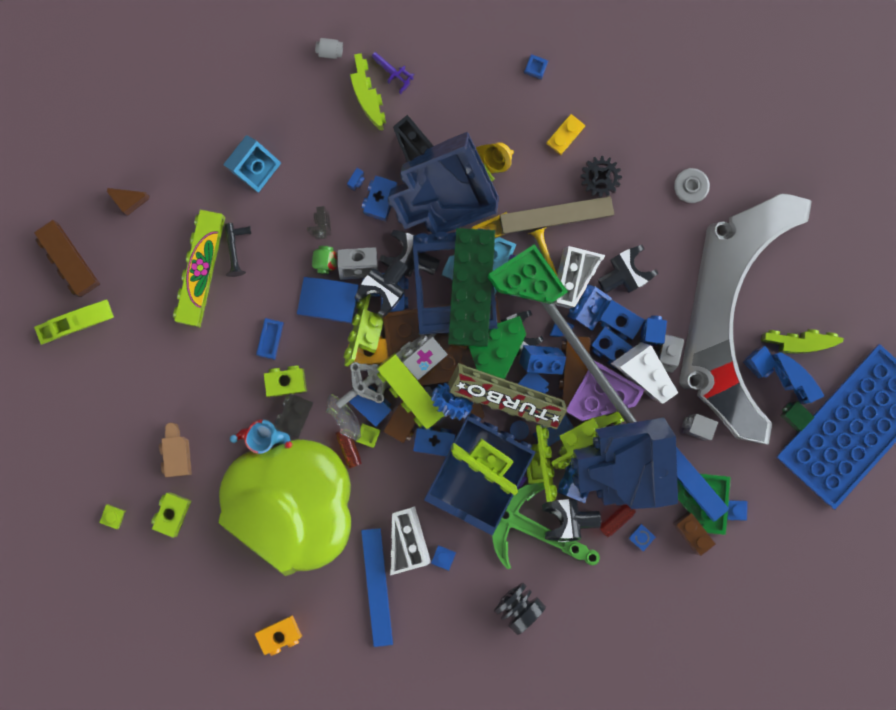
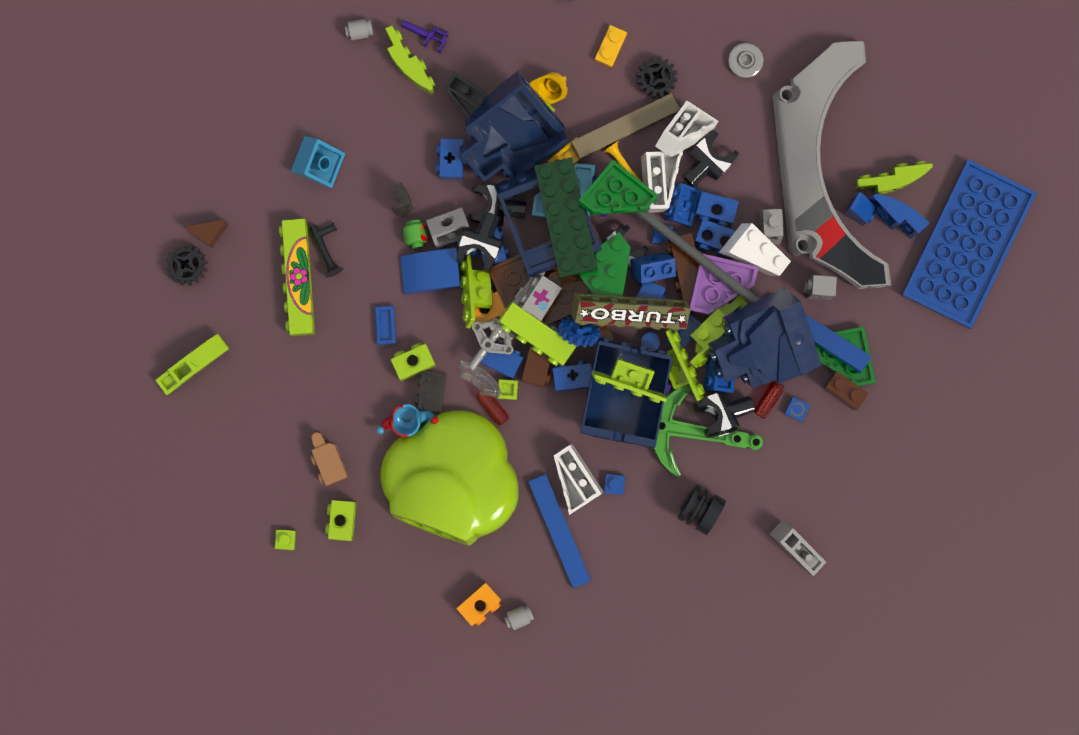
camera: 20 degrees left, 0 degrees up
reddish brown brick [34,220,100,297] -> none
blue plate [347,168,365,191] -> none
blue brick [640,315,667,347] -> none
blue plate [727,500,747,521] -> none
dark green brick [780,401,815,432] -> none
none -> black gear [165,244,208,286]
none -> light grey brick [504,605,534,630]
none -> white wedge [655,101,718,157]
none -> light grey slope [769,521,826,576]

